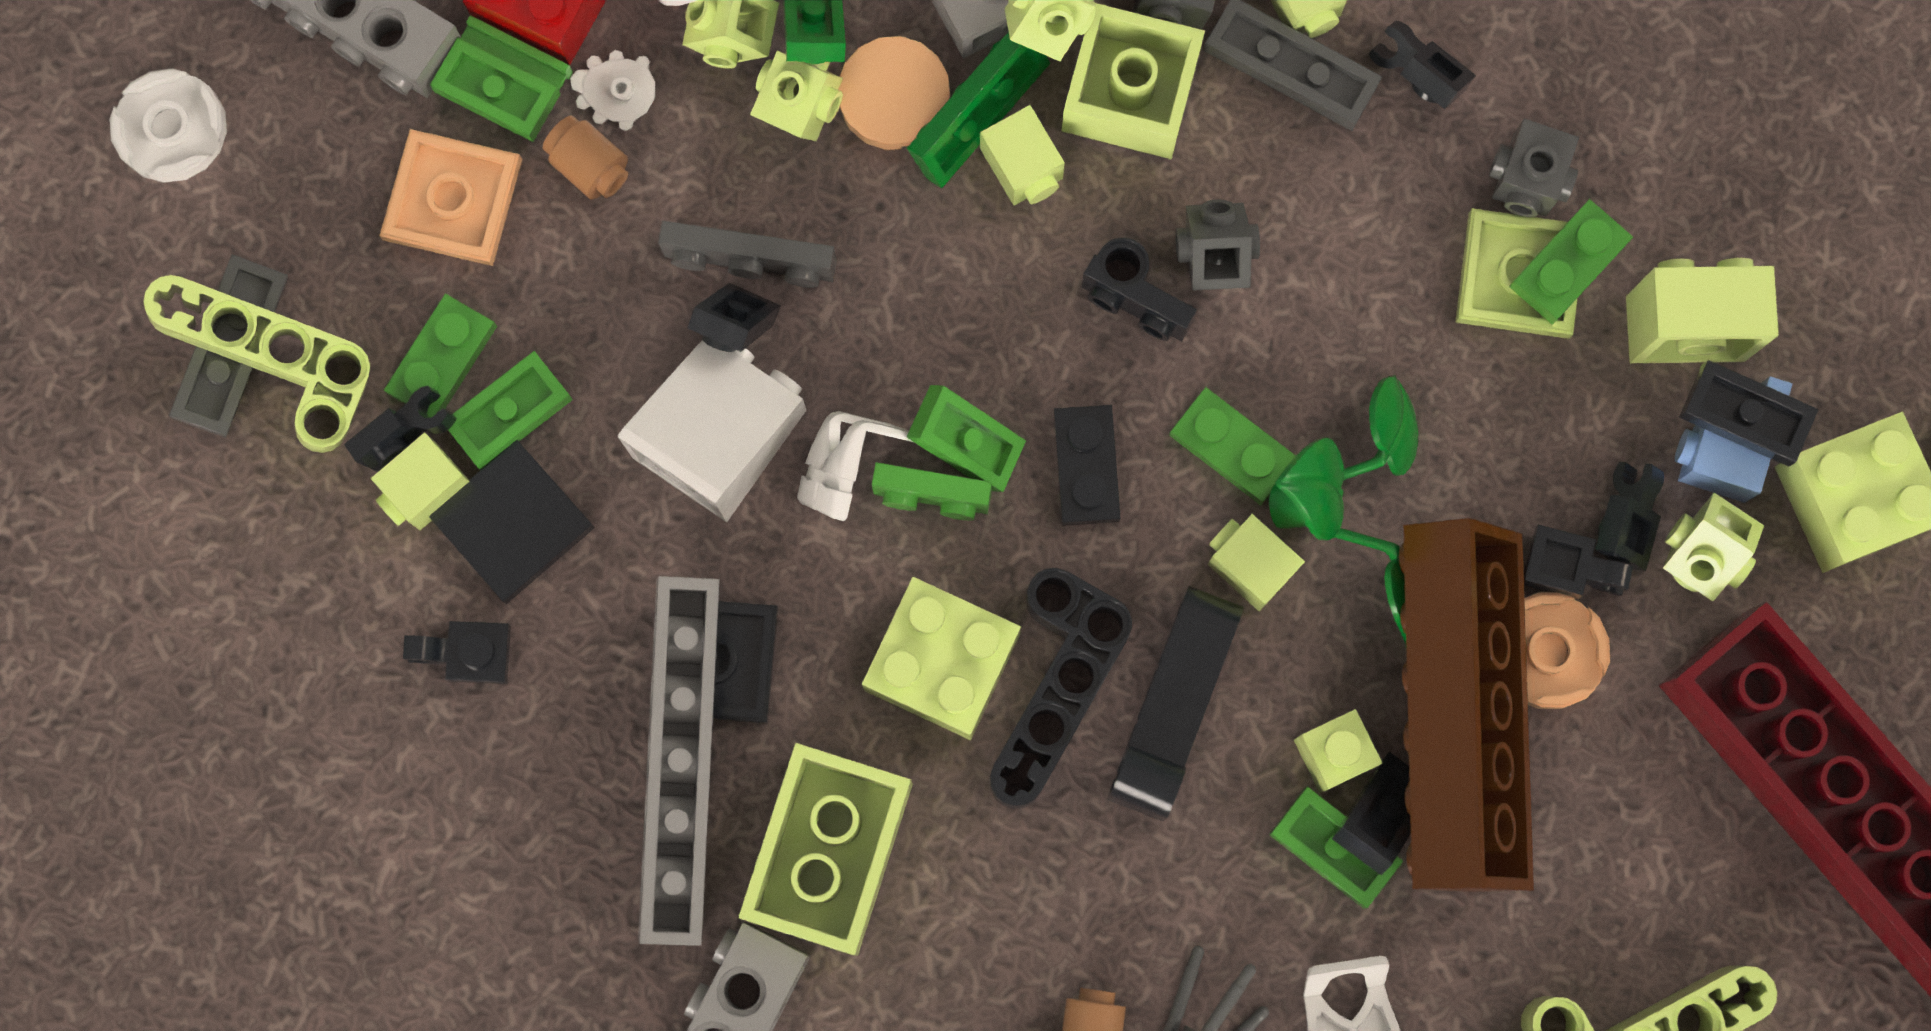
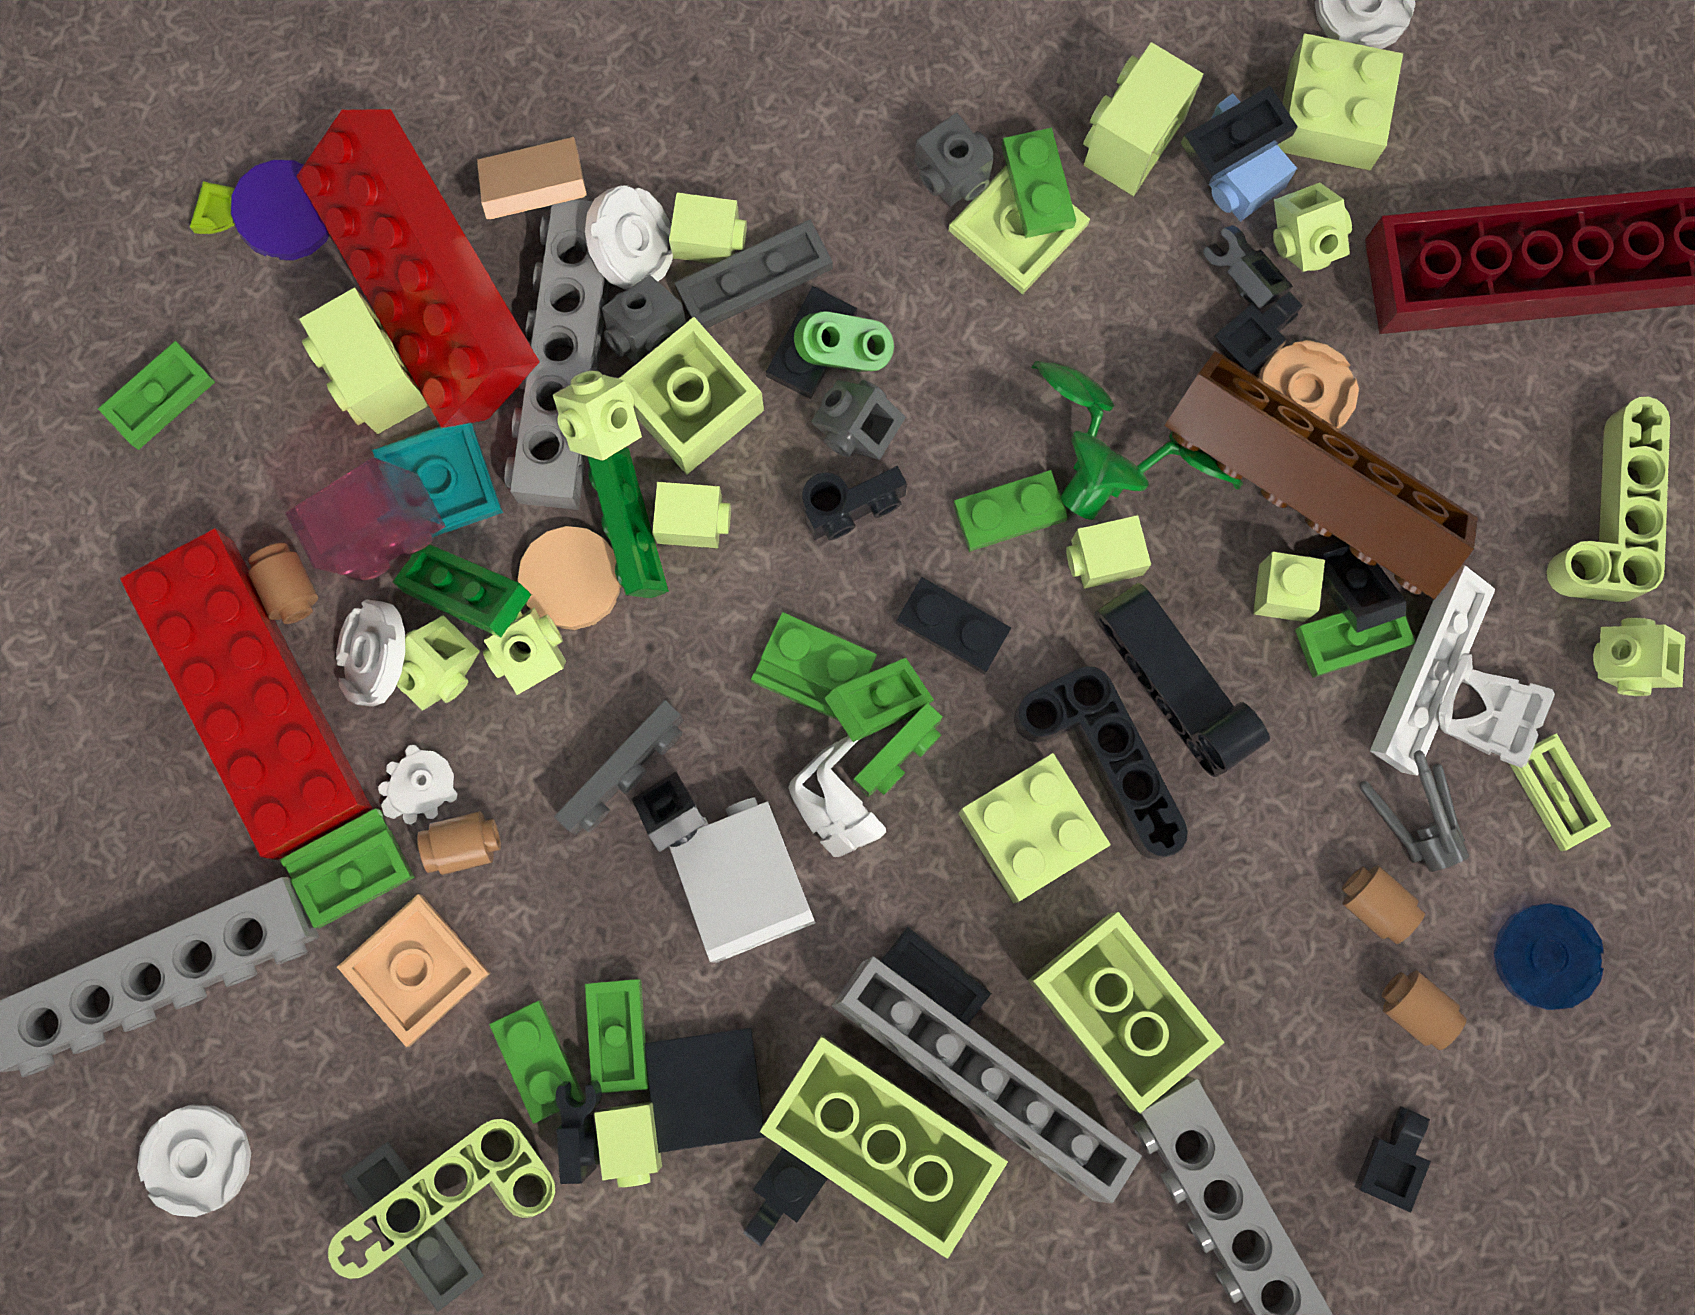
camera: 60 degrees left, 0 degrees up
black plate [1369,20,1476,109] -> none
none -> bright green plate [751,612,877,721]
none -> yellowish green brick [760,1035,1008,1259]
none -> black plate [766,286,857,399]
none -> plate [794,312,894,372]
none -> white plate [1370,565,1495,776]

